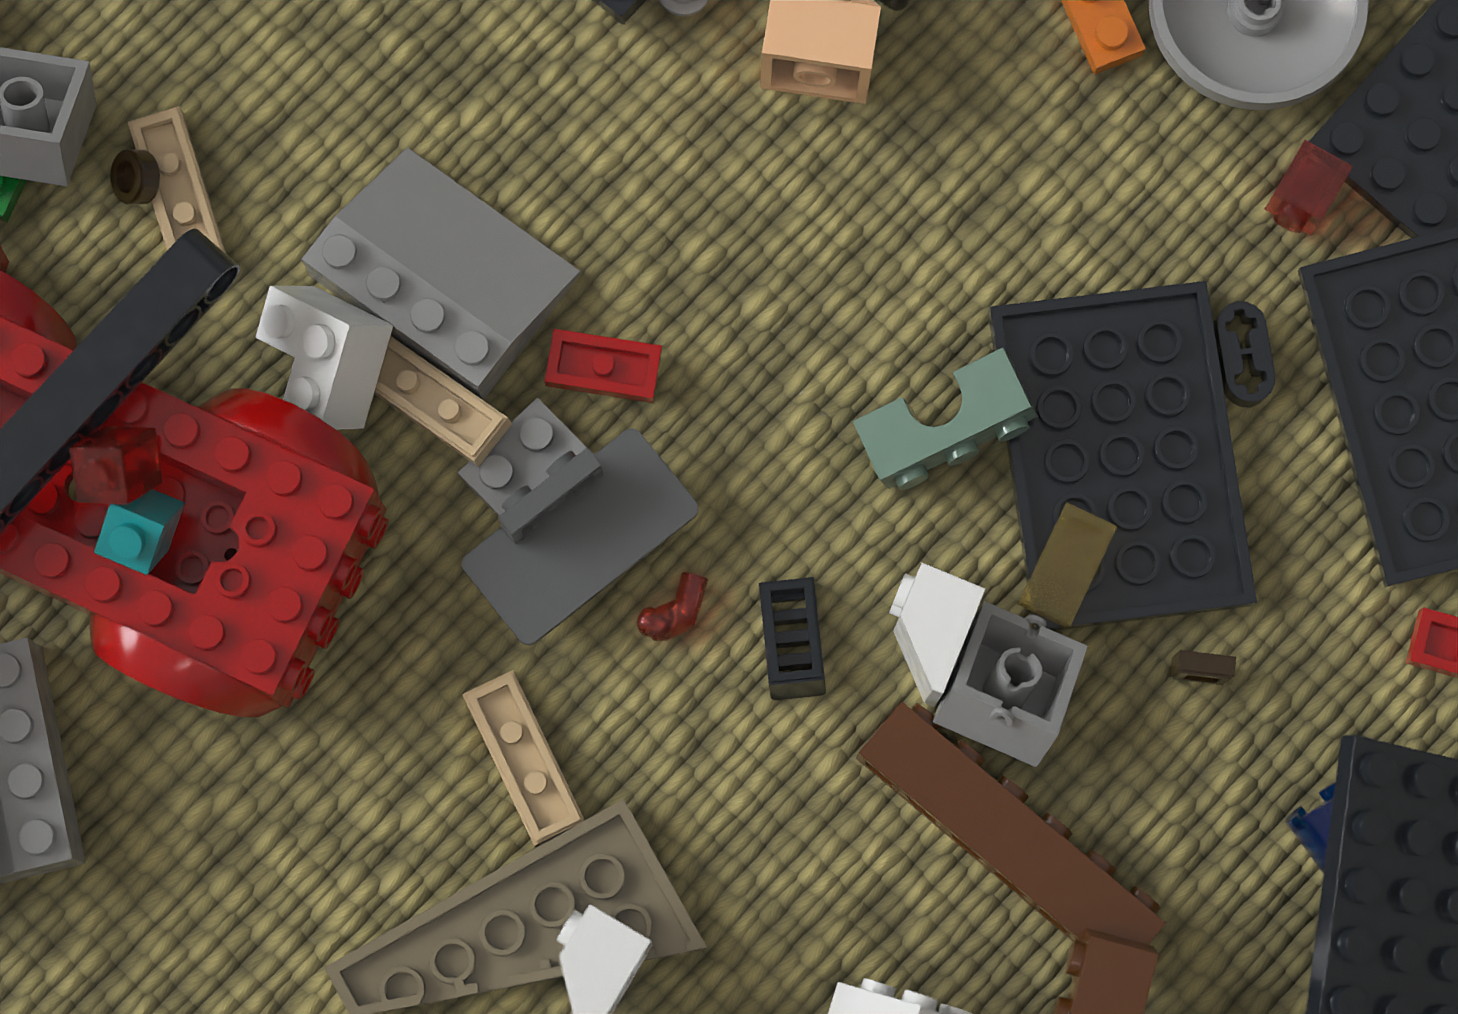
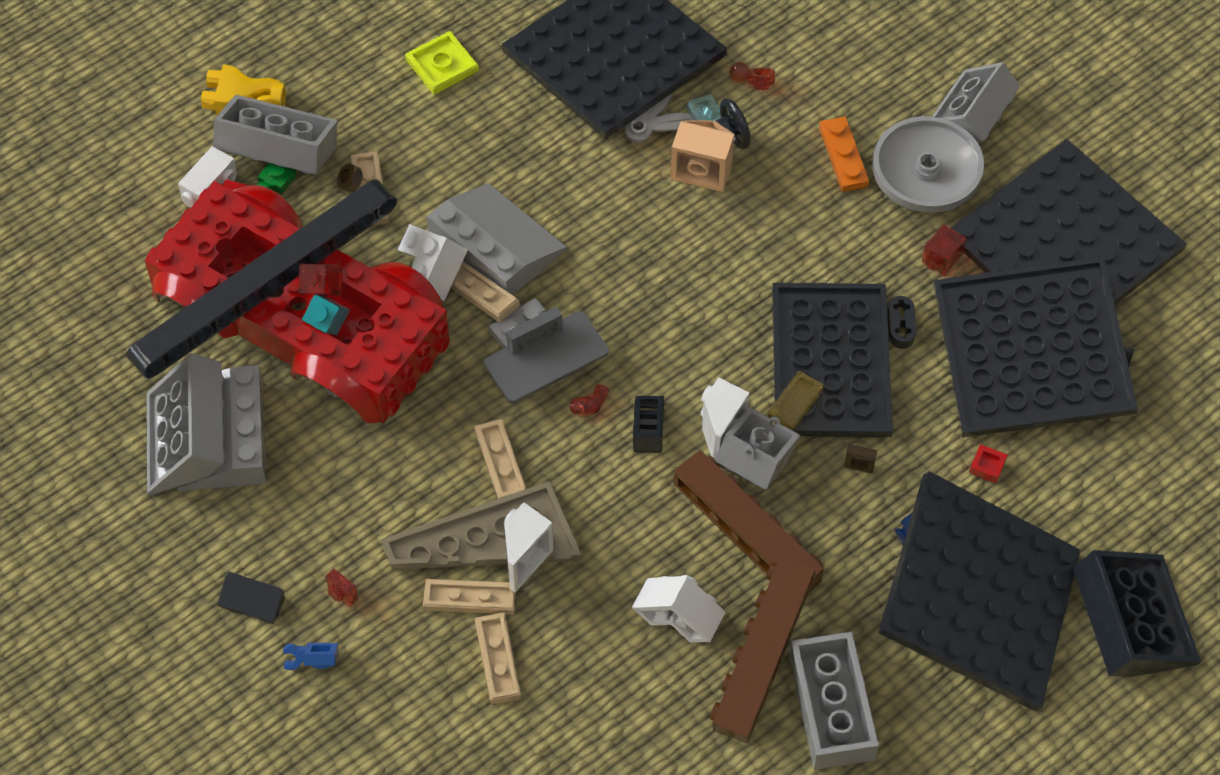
camera: 10 degrees right, 20 degrees down
red plate [544,328,662,403] -> none
sand green arch [853,348,1038,490] -> none

